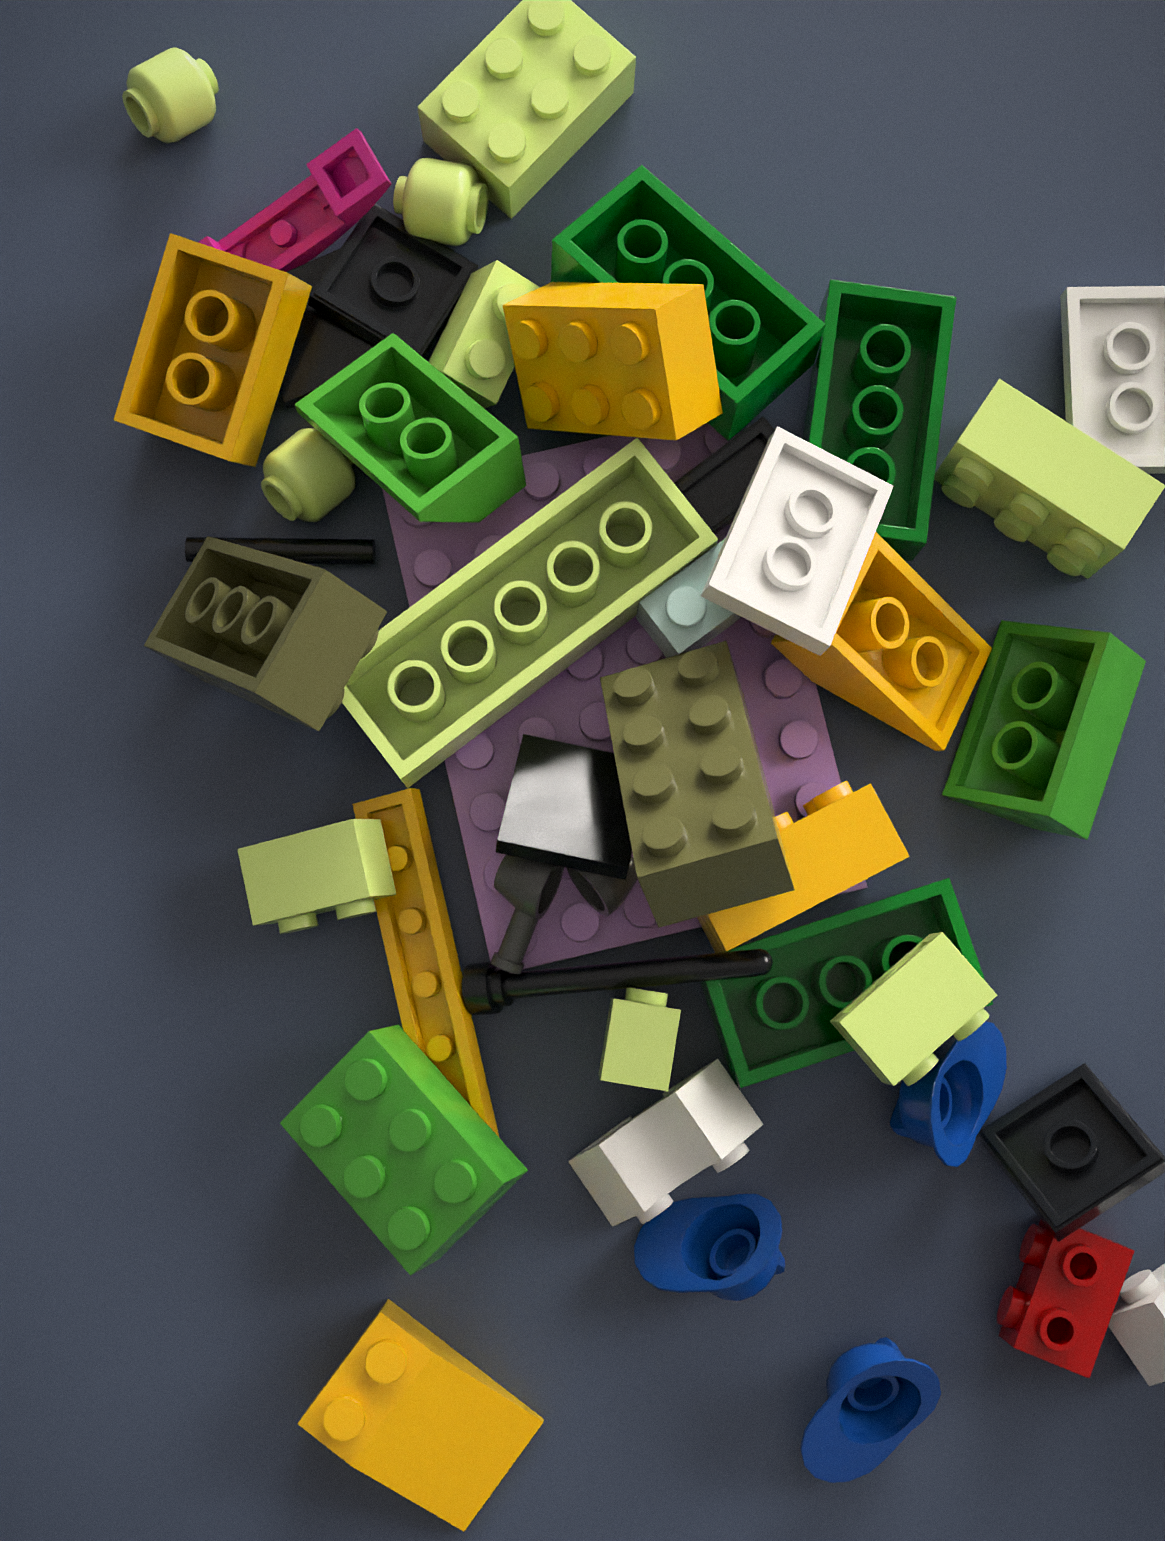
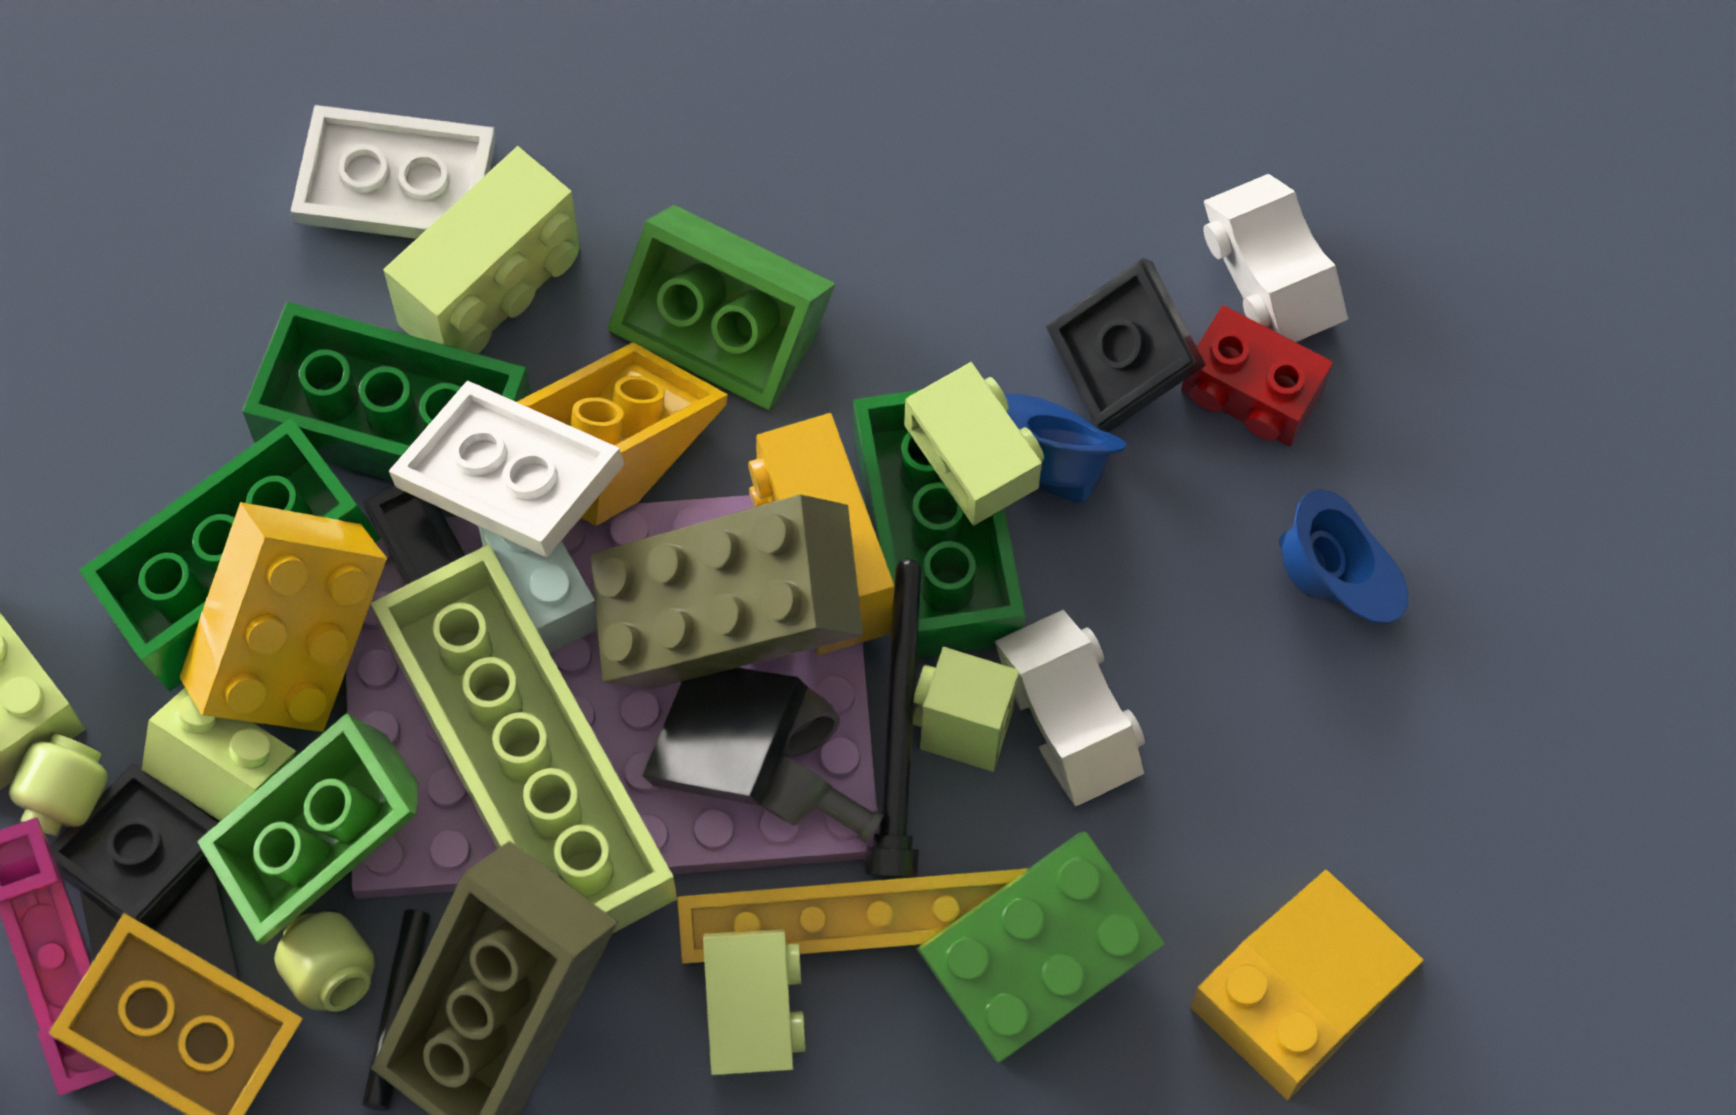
camera: 80 degrees left, 15 degrees down
blue piece [634,1194,785,1301] -> none

